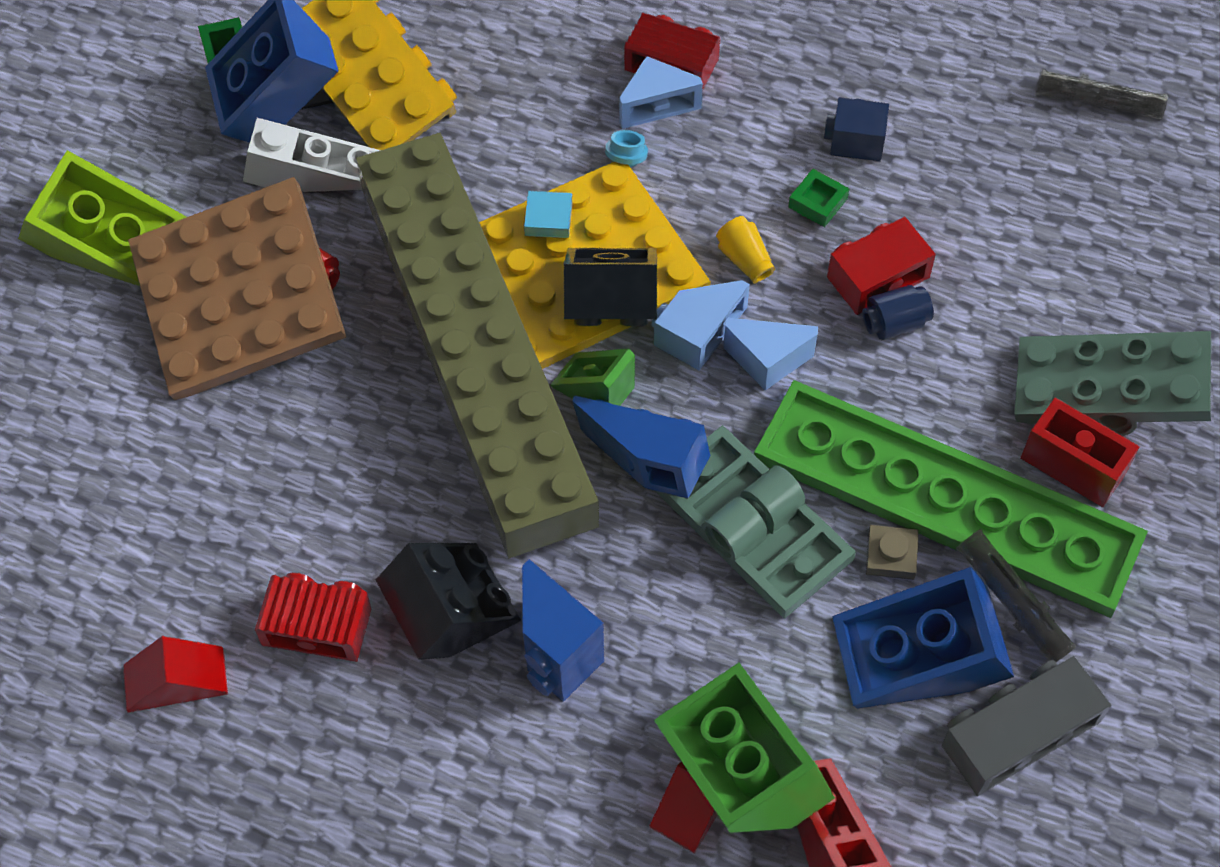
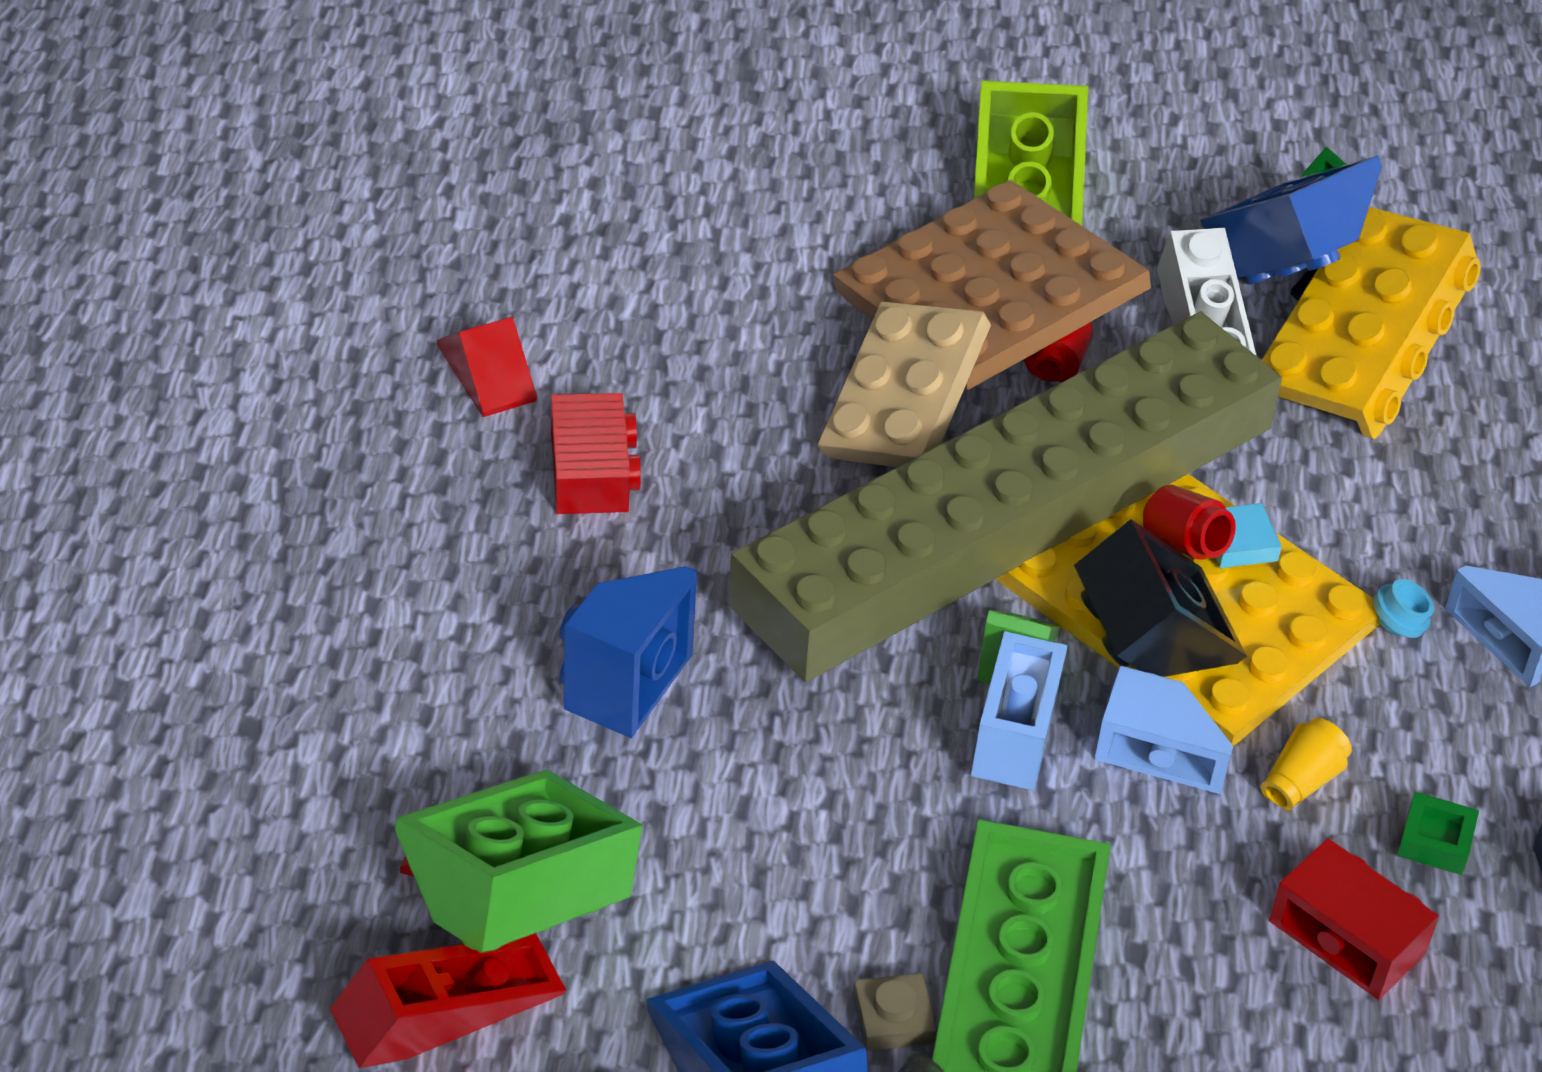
camera: 70 degrees right, 15 degrees down
black slope [375,543,521,660] -> none
blue slope [572,396,710,499] -> none
sand green plate [654,425,856,619] -> none
light blue slope [723,318,818,390] -> none
dark blue brick [862,285,934,340] -> none
none -> tan plate [818,302,991,467]
none -> light blue slope [971,631,1068,791]
none -> red brick [1143,485,1236,560]

